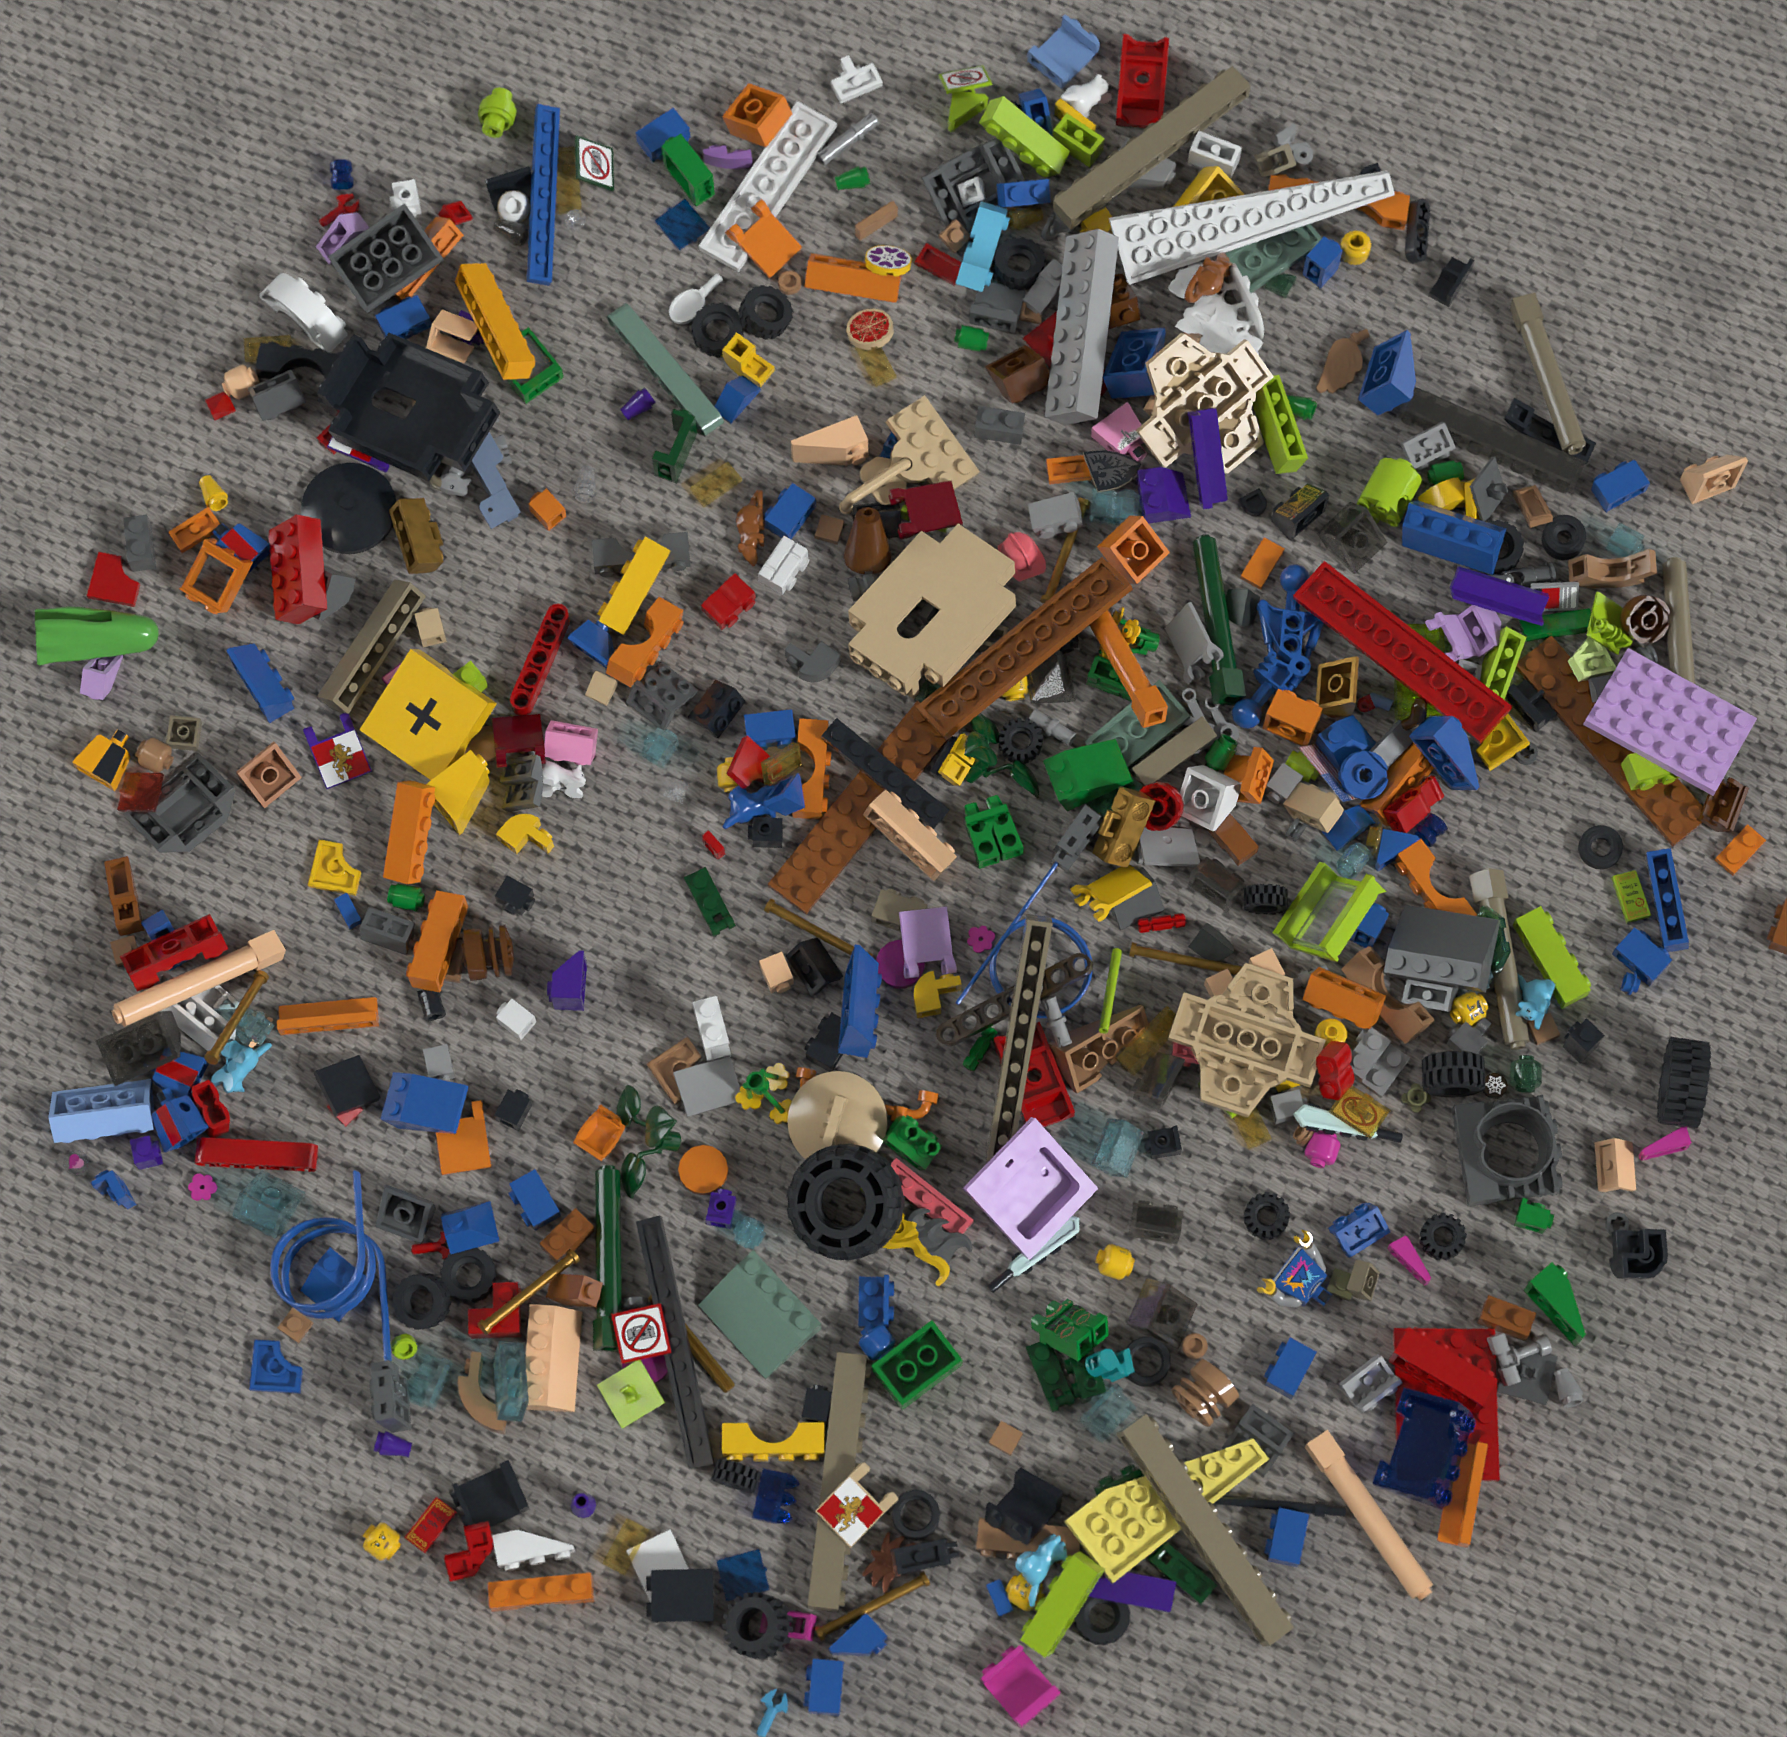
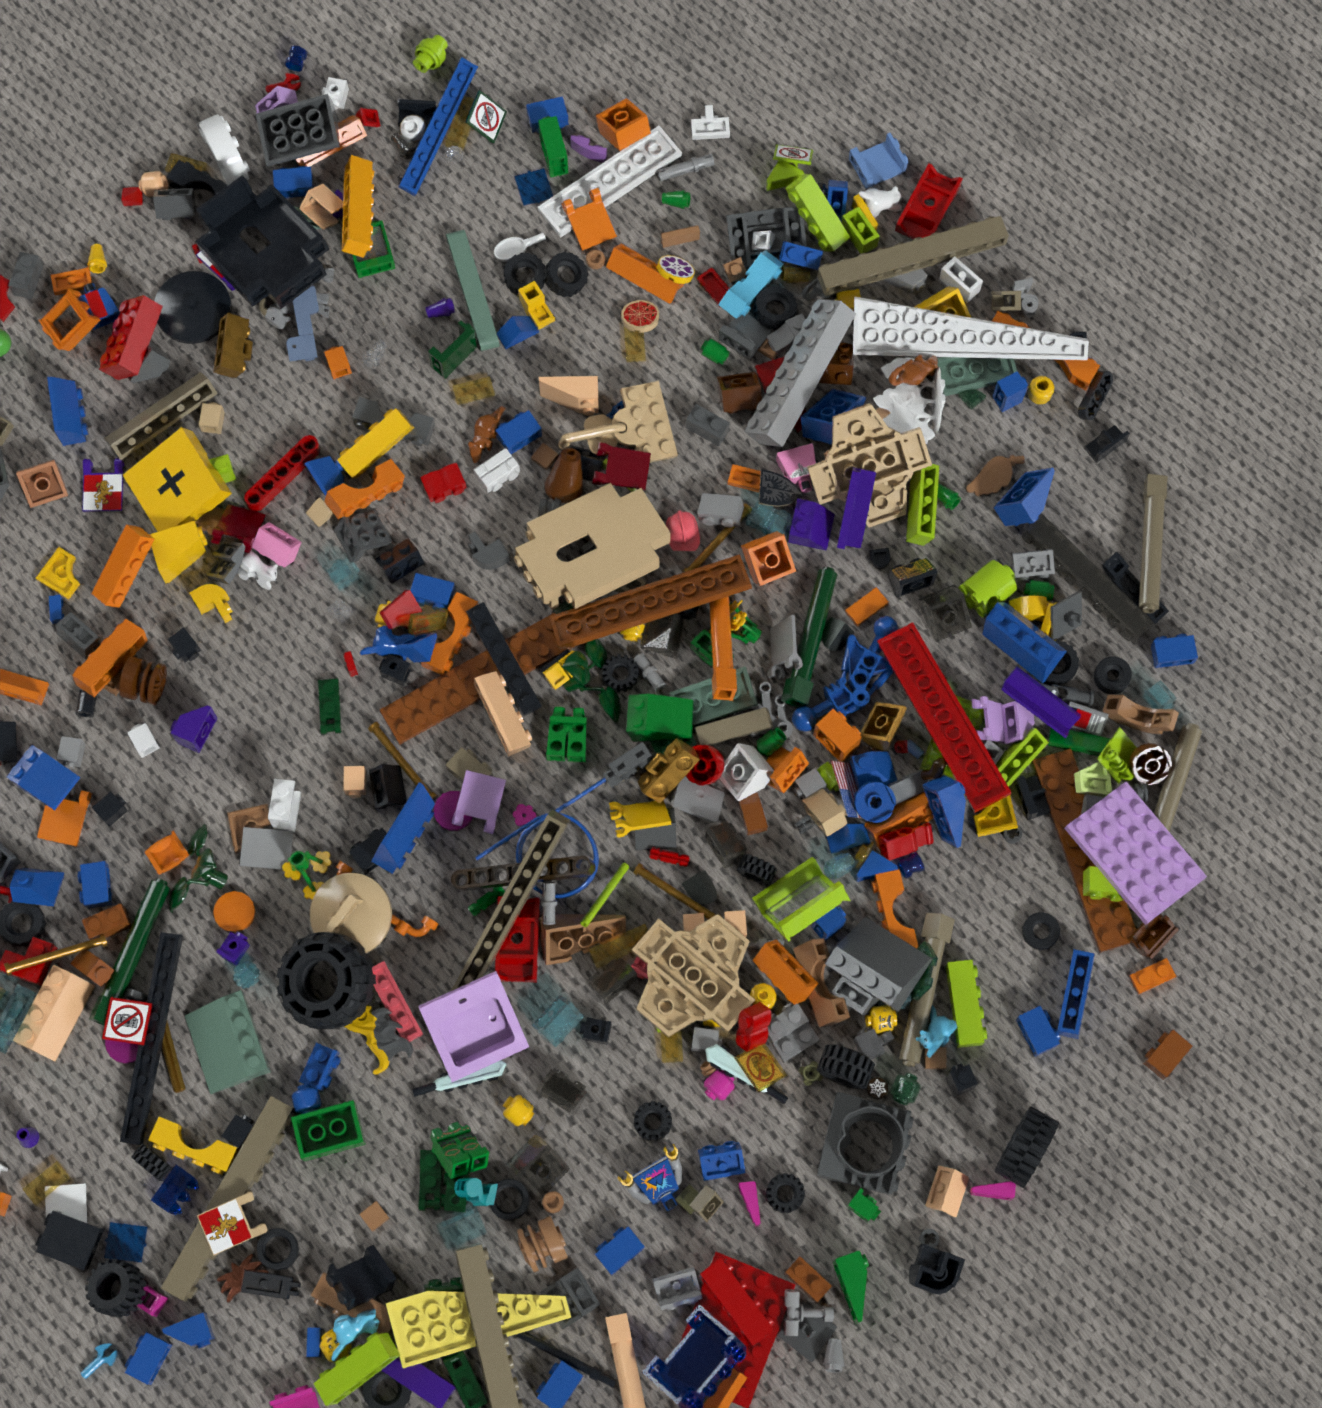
camera: 20 degrees right, 0 degrees up
green brick [387,883,425,912] -> none
lime piece [597,1360,665,1429] -> none
pearl gold bar [814,1571,931,1641] -> none
green brick [882,1115,942,1170] -> none
yellow brick [914,971,962,1019] -> none
medium nougat tile [1513,485,1553,528] -> none
lime tile [1611,870,1651,923] -> none
blue plate [1621,972,1641,995] -> none
light nougat slope [1680,455,1748,504] -> none

